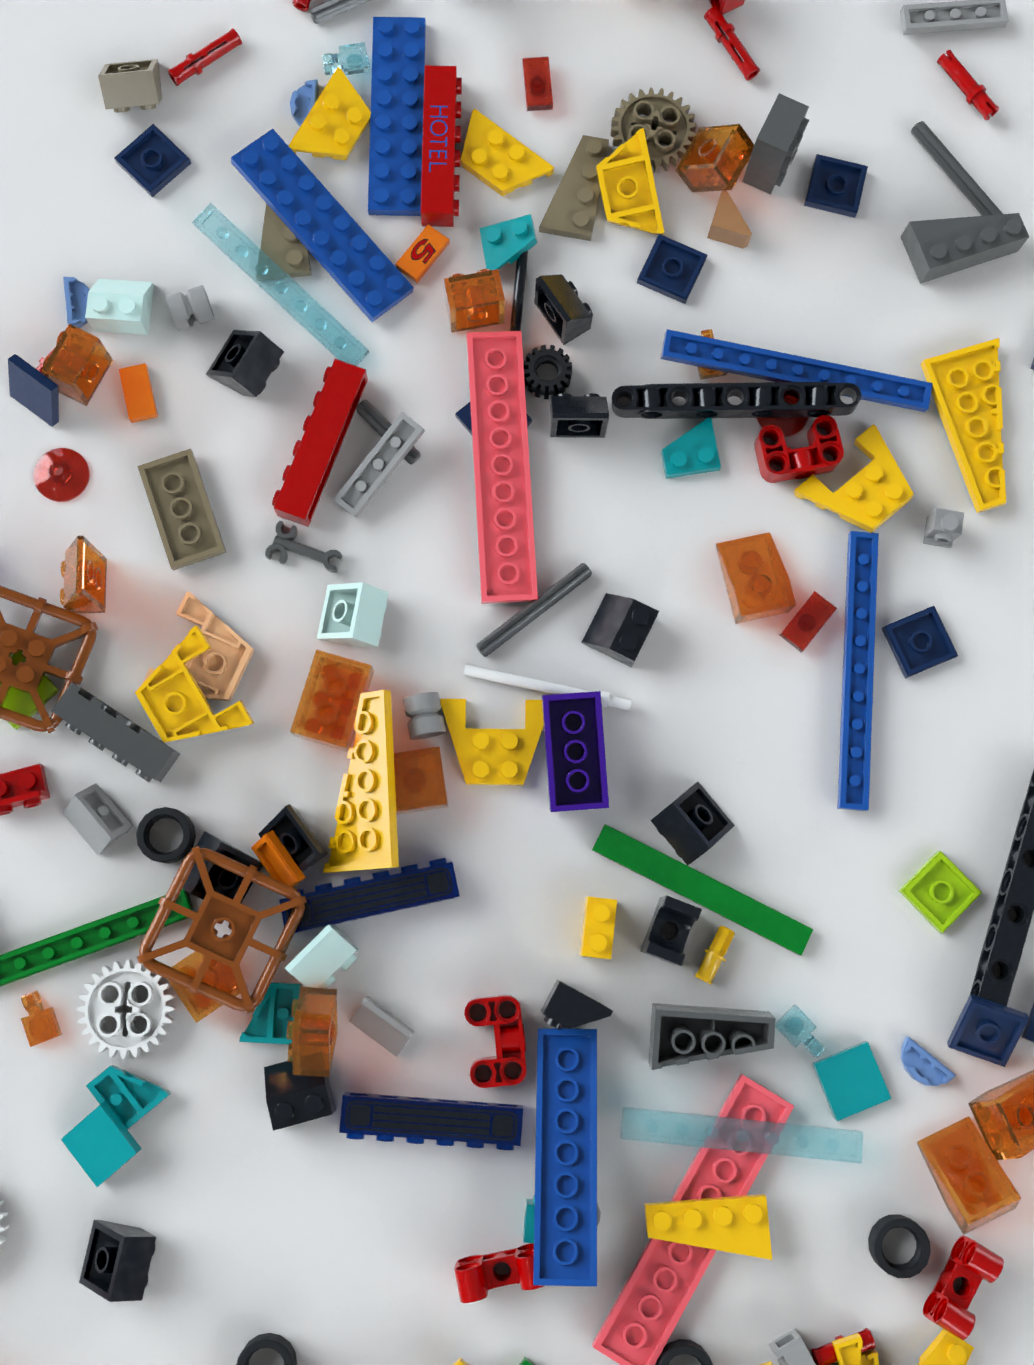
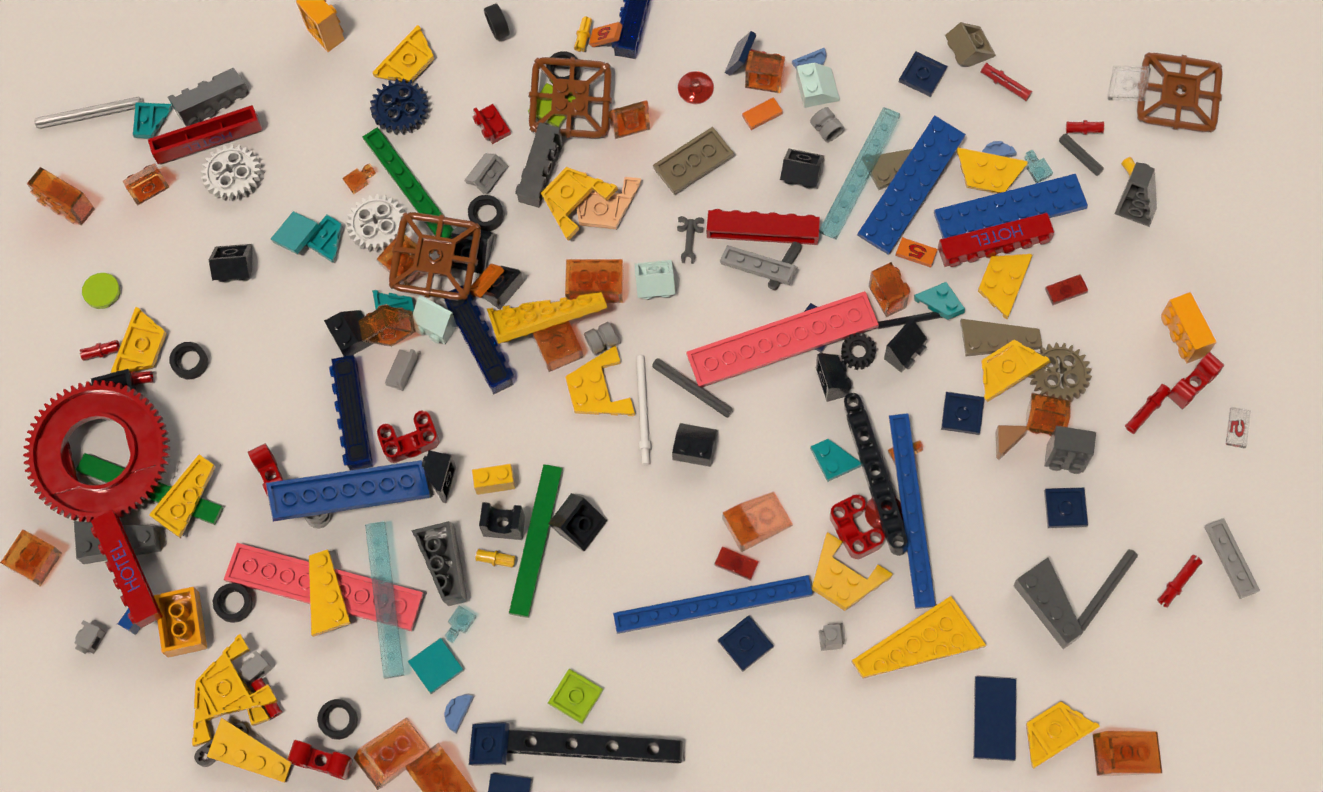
camera: 85 degrees right, 10 degrees down
dark purple brick [541,691,609,812] -> none

